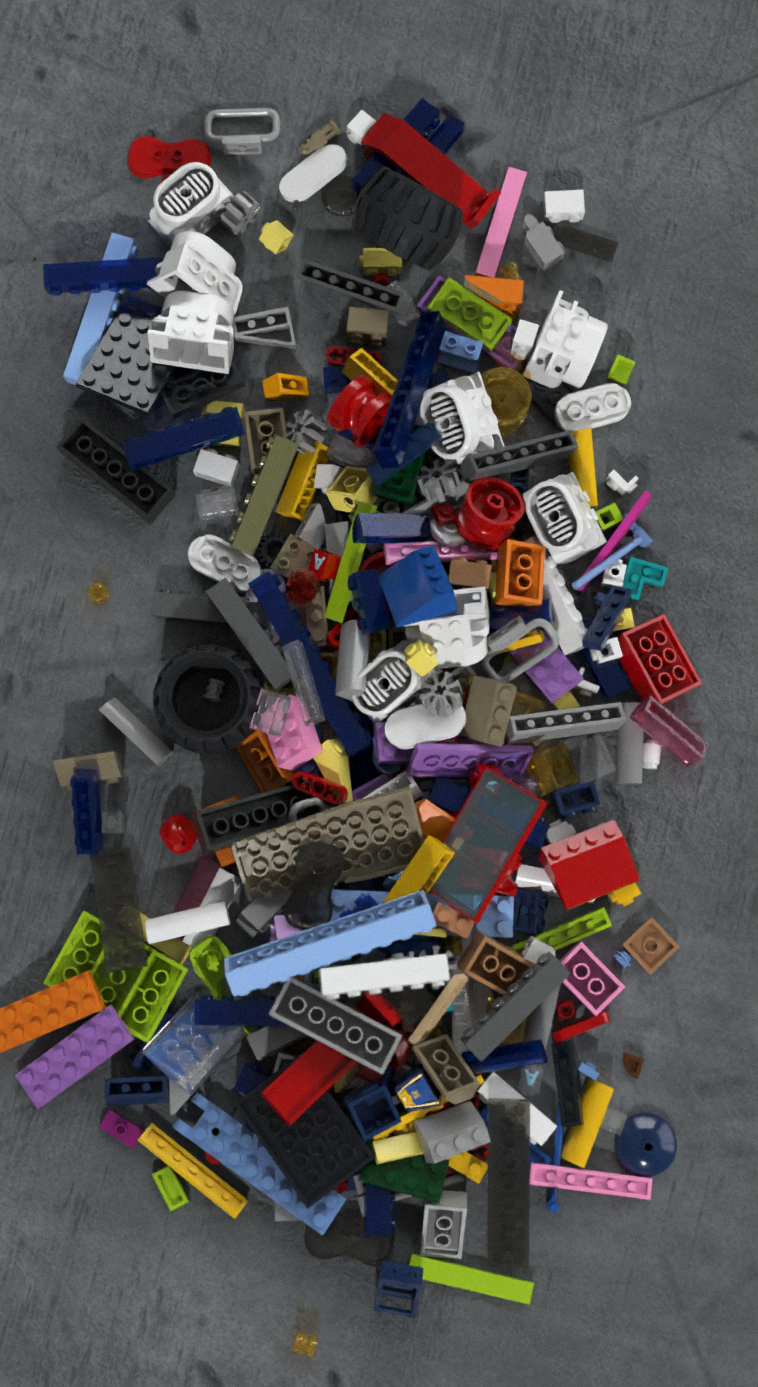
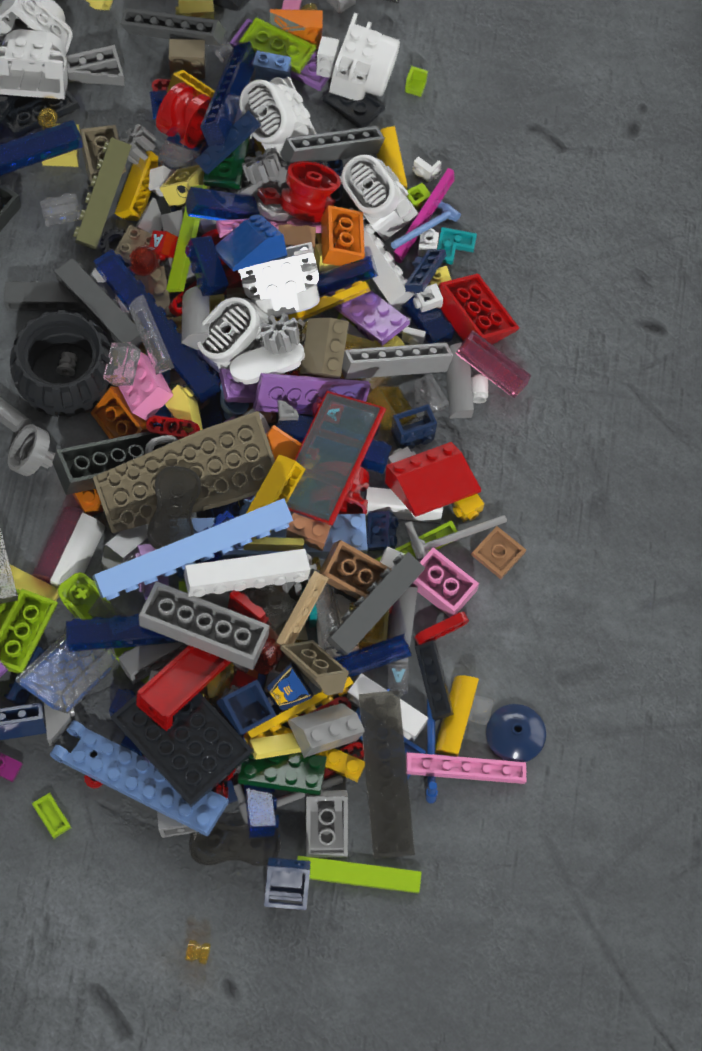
camera: 15 degrees left, 15 degrees down
yellow plate [138,1123,248,1219] -> none
white brick [145,900,231,944] -> none
red hair [159,814,198,854] -> none
white tile [188,534,261,592] -> none
white brick [193,449,240,487] -> none
light orange slope [262,373,309,401] -> none
light yellow brick [404,639,438,677] -> none
clear yellow piece [481,367,532,436] -> none
light grey bar [481,615,559,682] -> none
white tile [554,383,631,432] -> none
red plate [555,999,577,1021] -> none
medium blue plate [576,1060,600,1081] -> none
medium blue plate [612,951,631,969] -> none
reddish brown tile [623,1052,644,1079] -> none
none -> light grey piece [8,424,55,476]
none -> clear yellow wheel [38,108,57,129]
none -> light grey tile [277,400,299,421]
none -> light grey bar [405,515,507,561]

